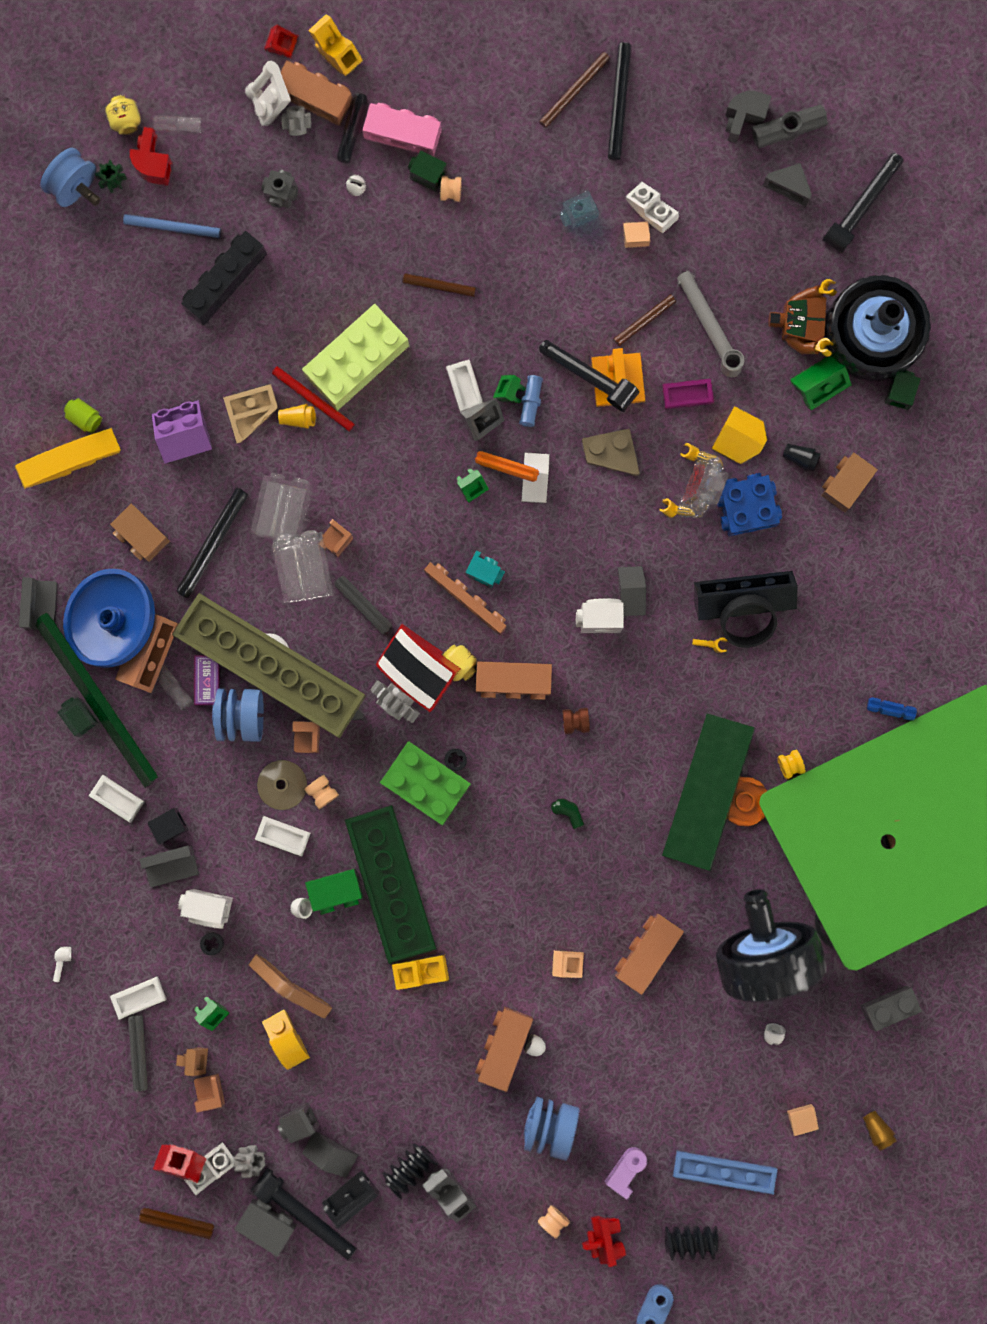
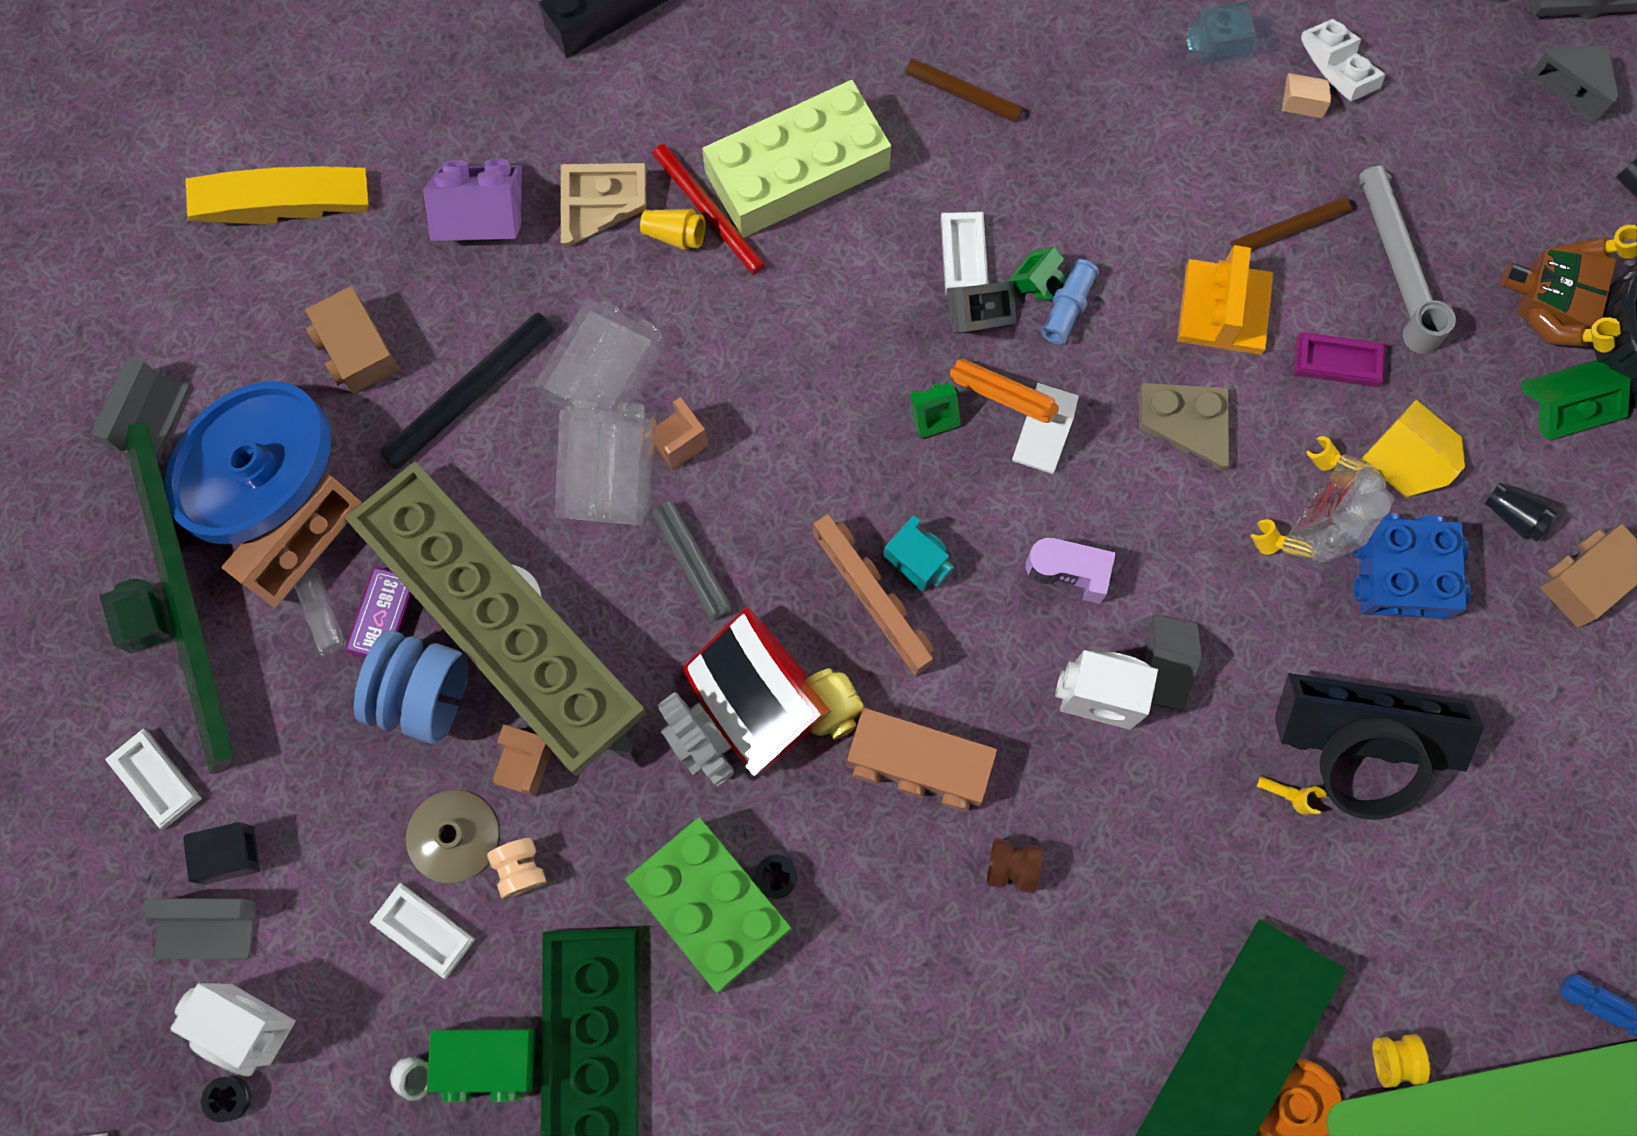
camera: 15 degrees right, 10 degrees down
lime brick [64,398,102,433] -> none
black piece [539,340,639,412] -> none
dark green arm [551,798,584,829] -> none
none -> lavender leg [1026,538,1115,604]

